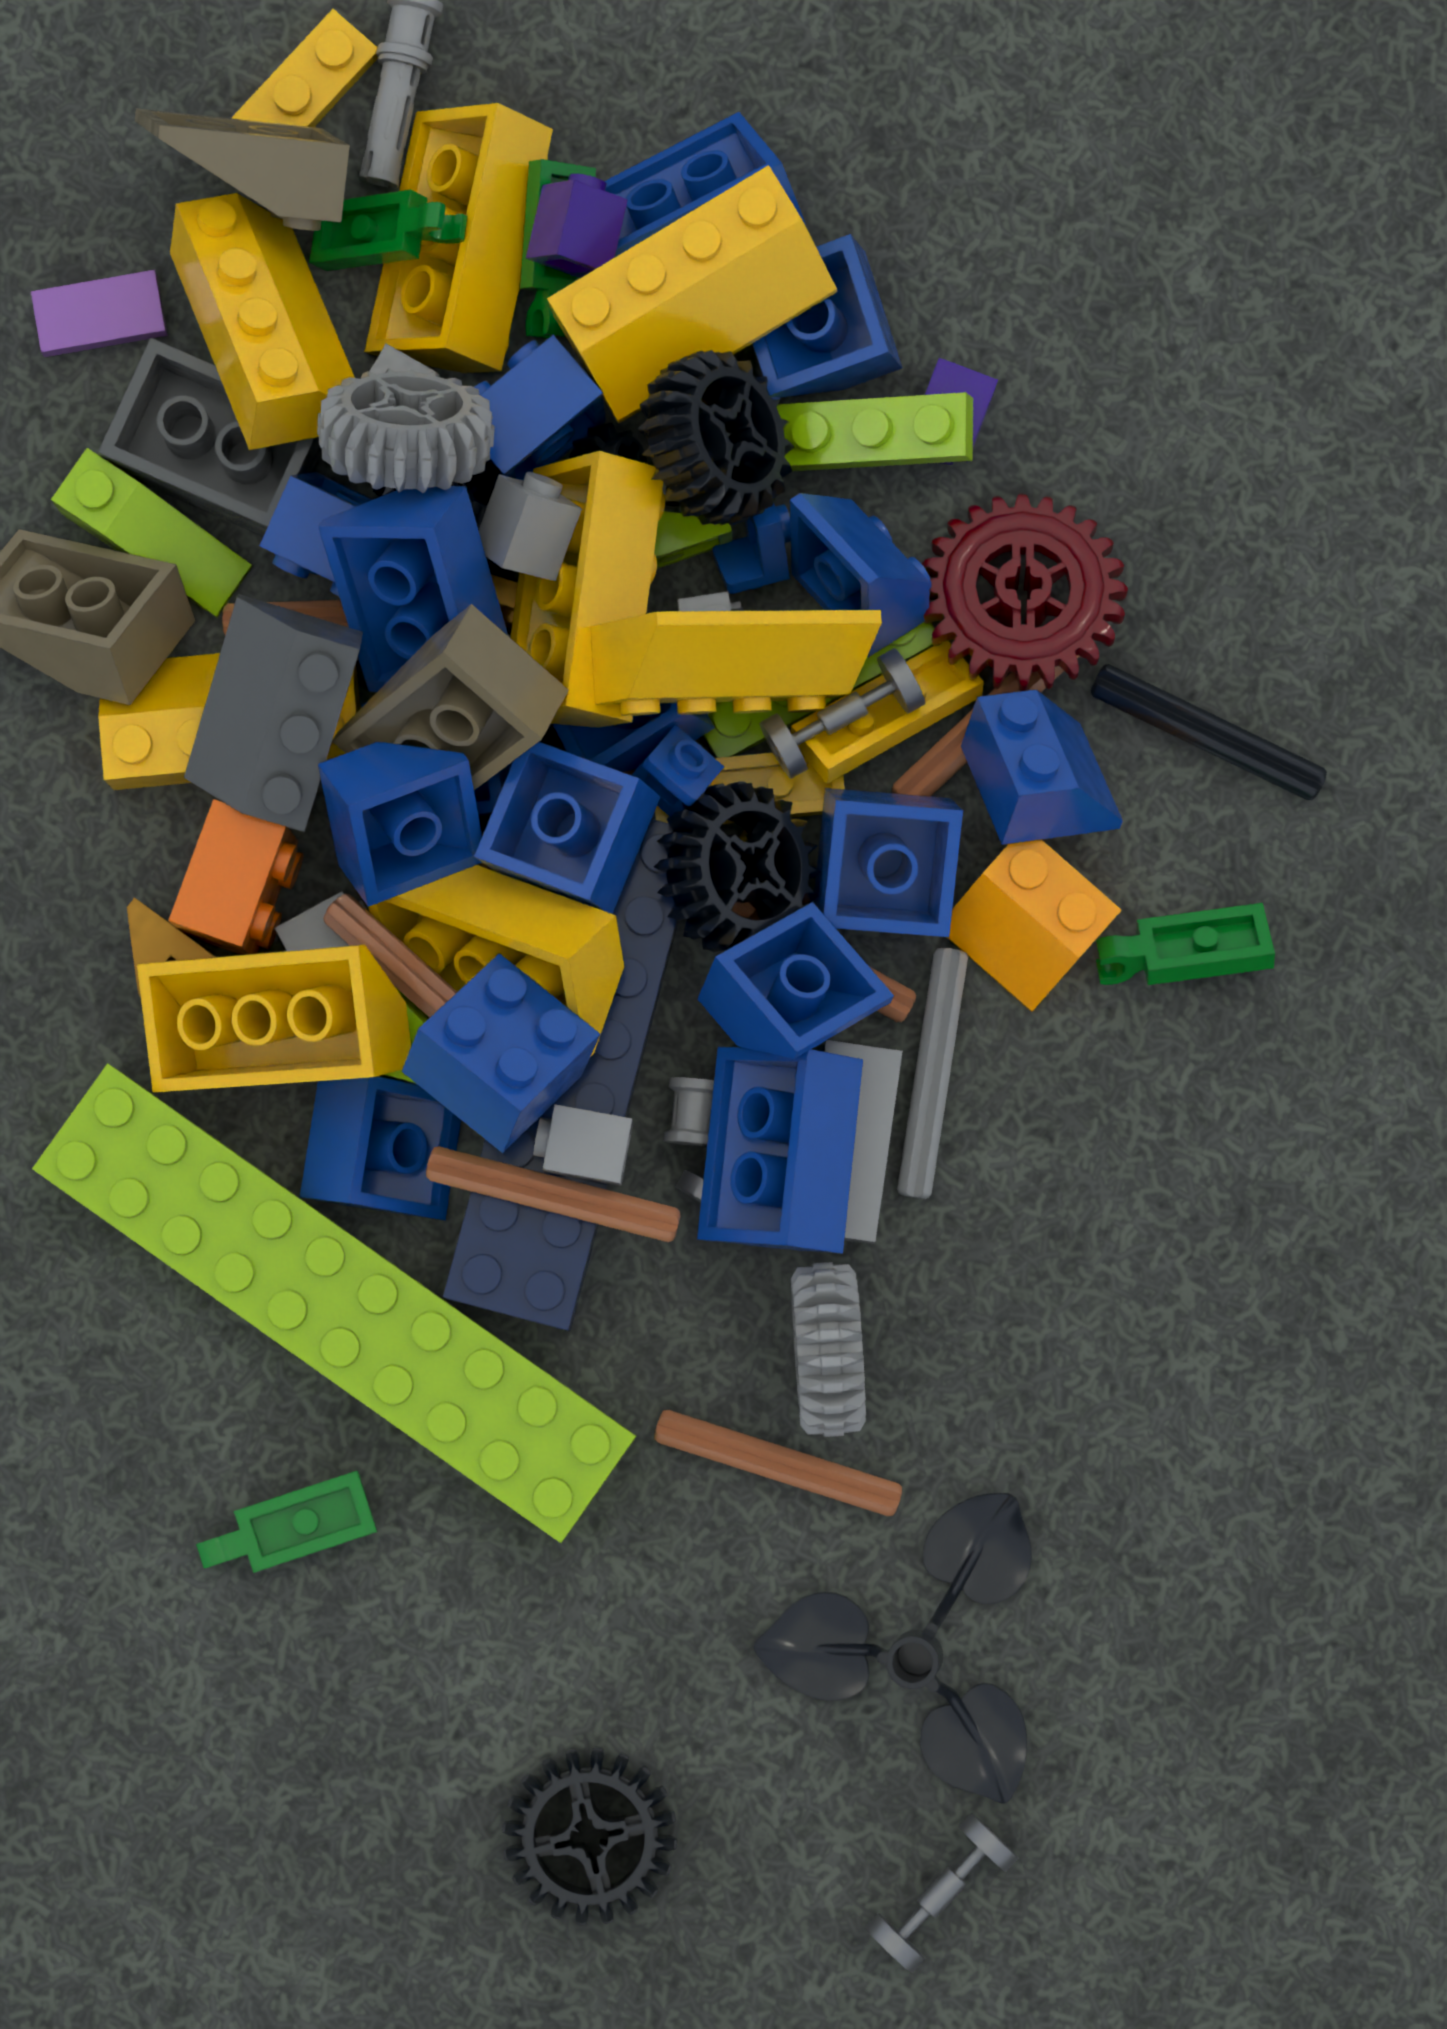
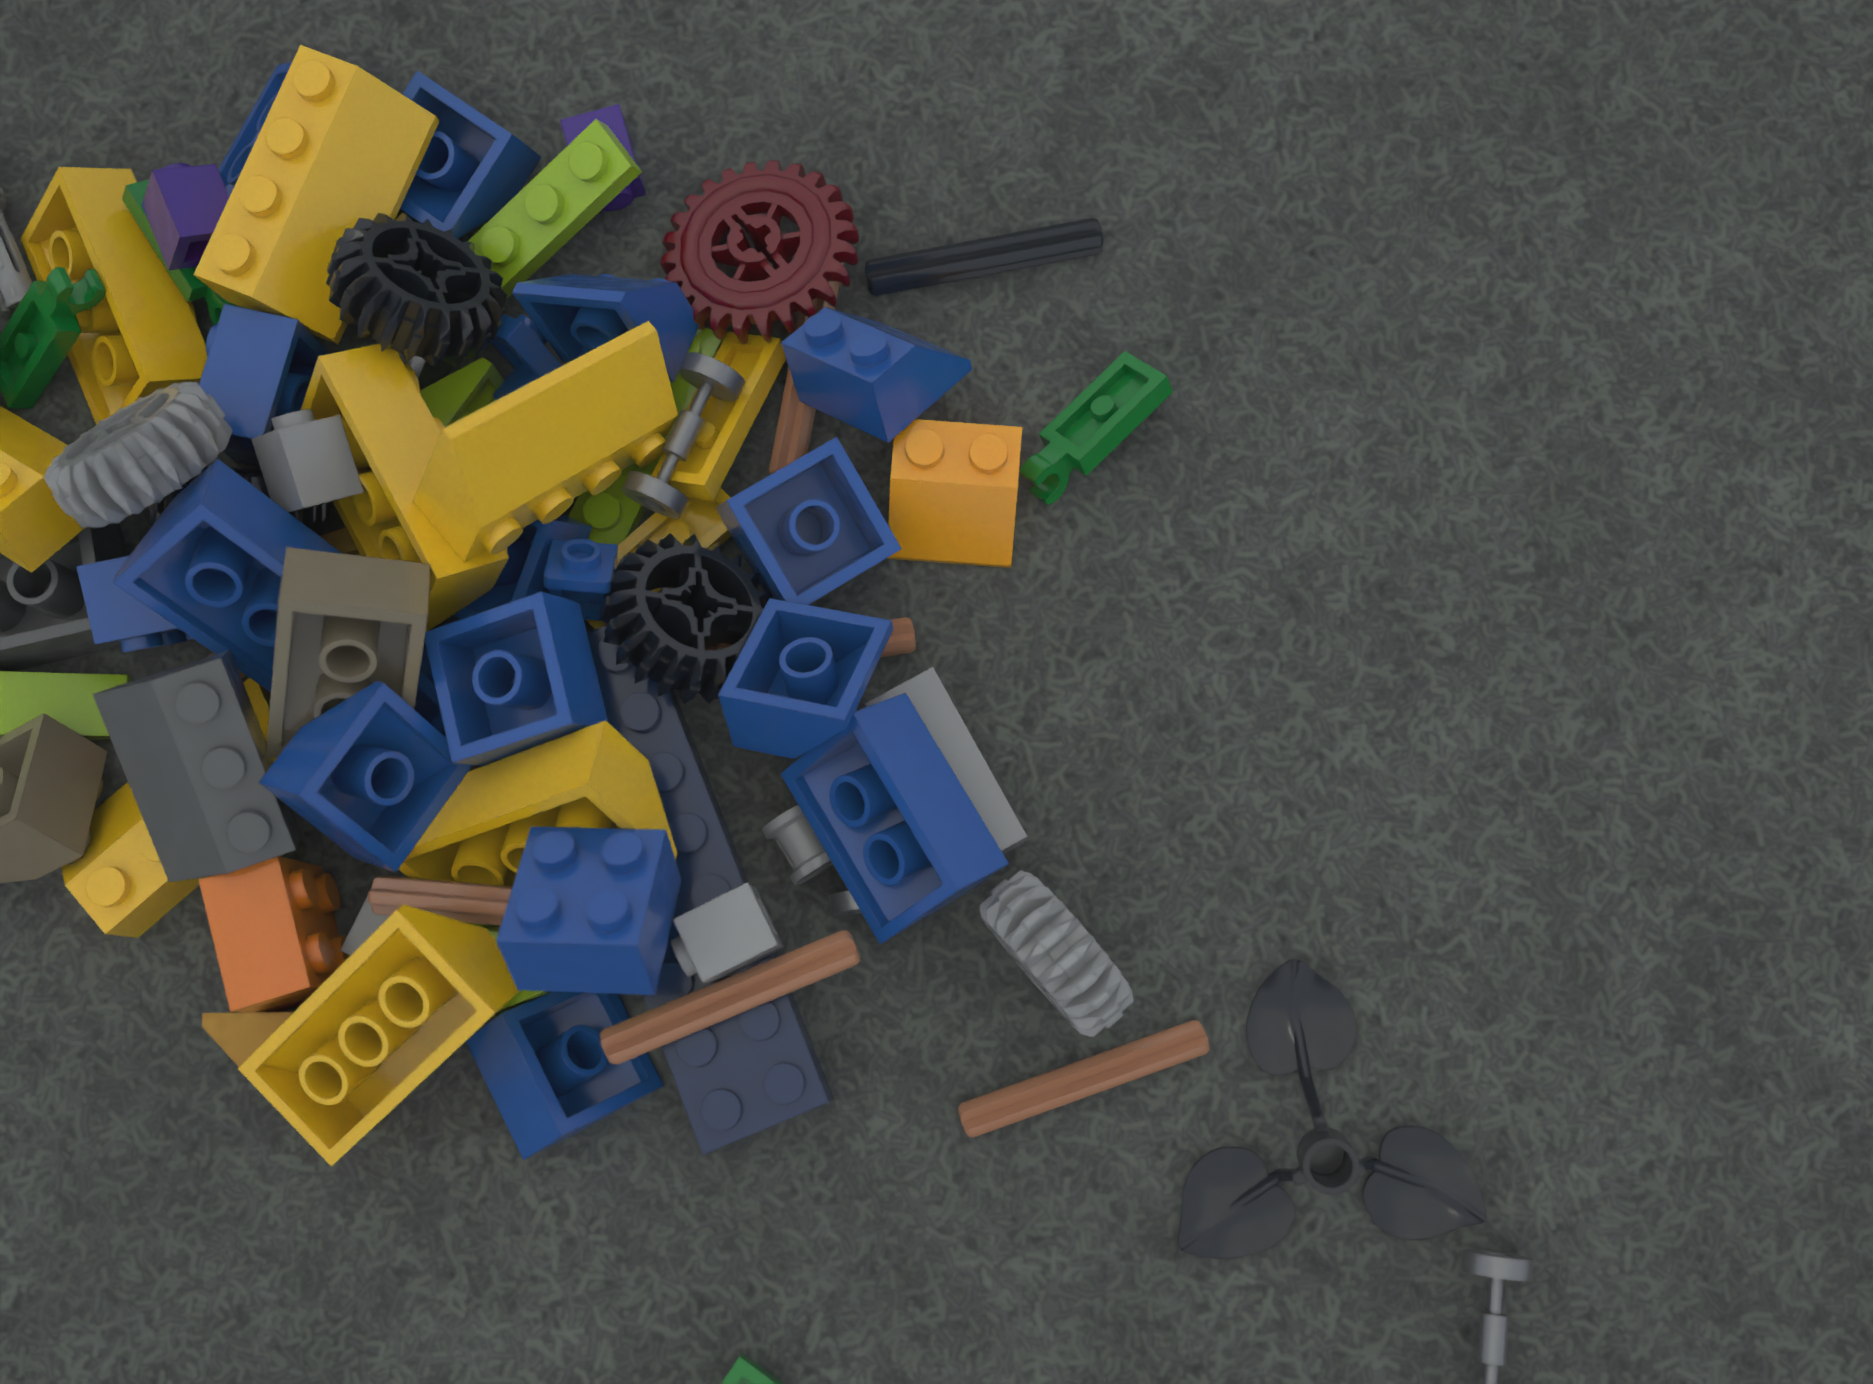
camera: 30 degrees left, 5 degrees down
lime brick [32,1063,637,1543] -> none
light grey axle [897,948,968,1199] -> none

